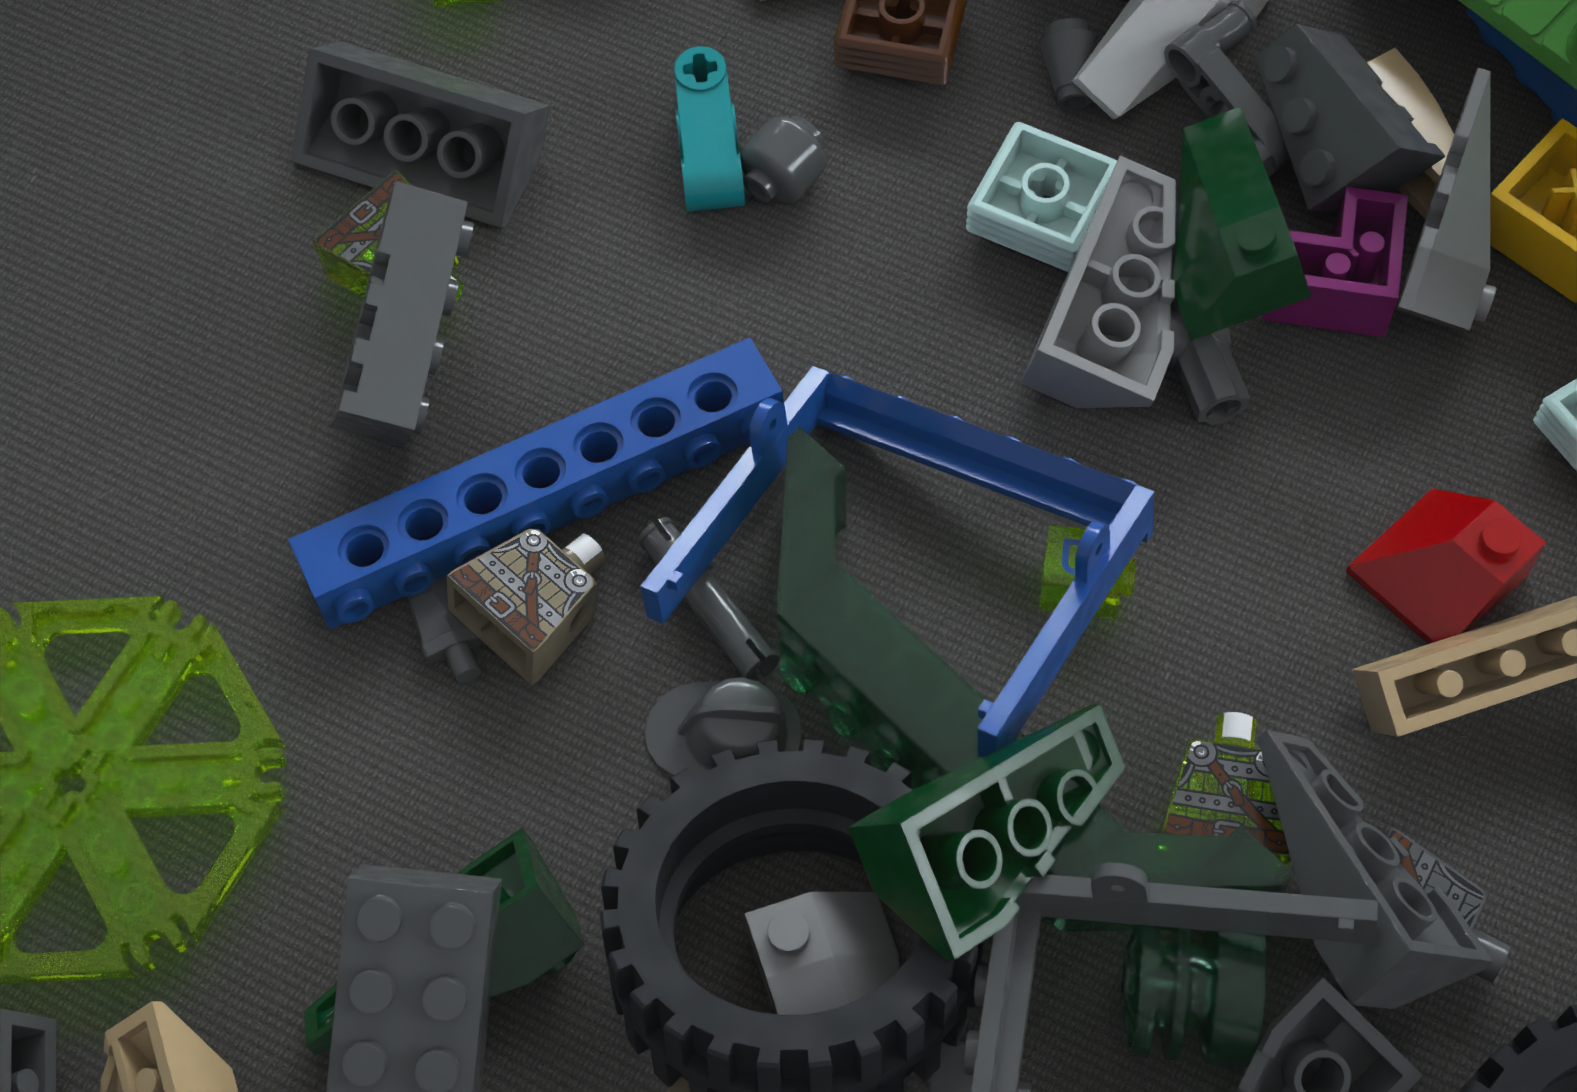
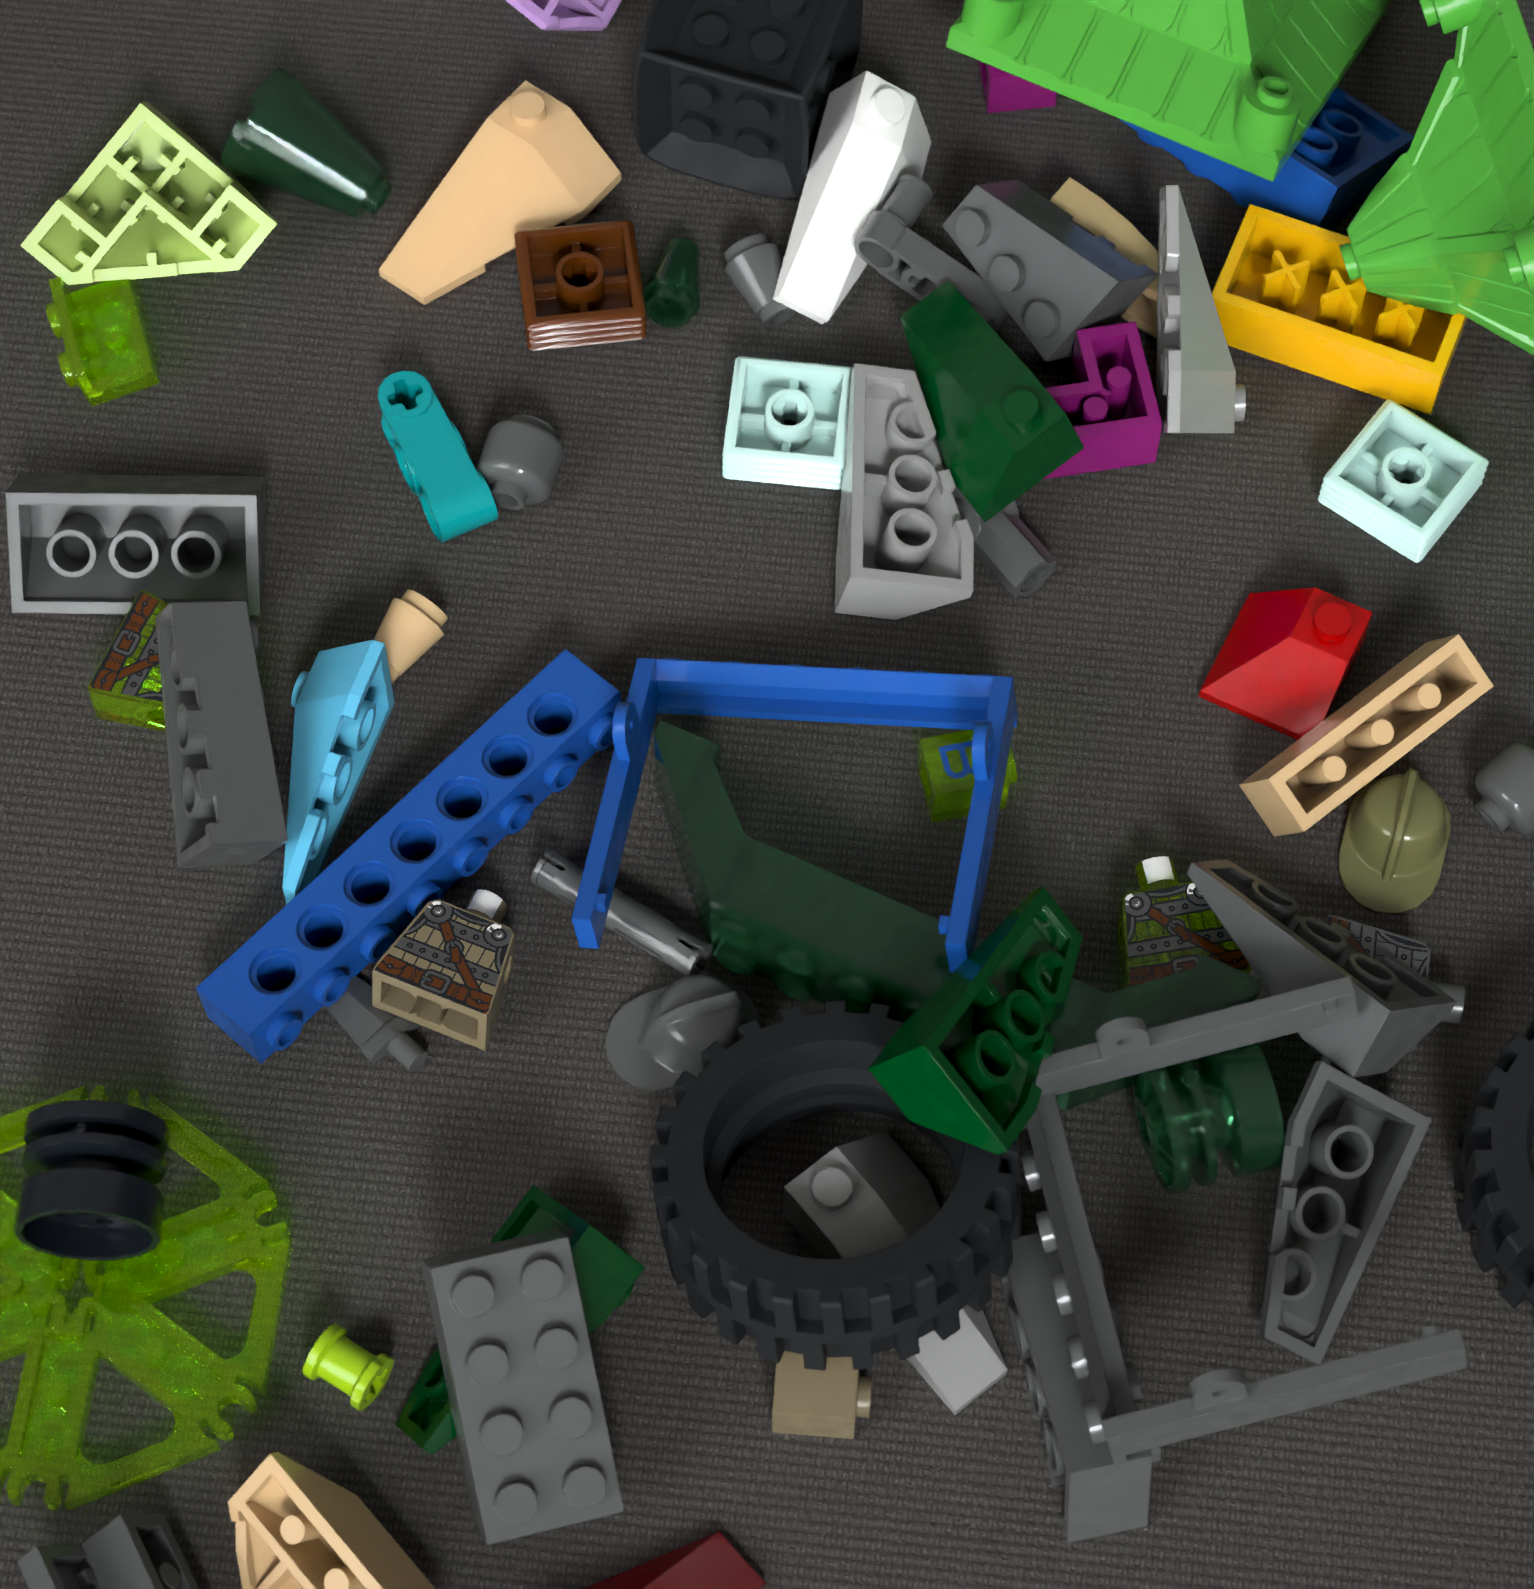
camera: 25 degrees left, 0 degrees up
none -> black wheel [14,1100,169,1261]
none -> medium azure wedge [282,640,395,904]
none -> lime bush [302,1323,394,1411]
none -> tan cone [374,589,448,684]
none -> clear green cone [643,238,700,328]
none -> olive piece [1339,768,1451,914]

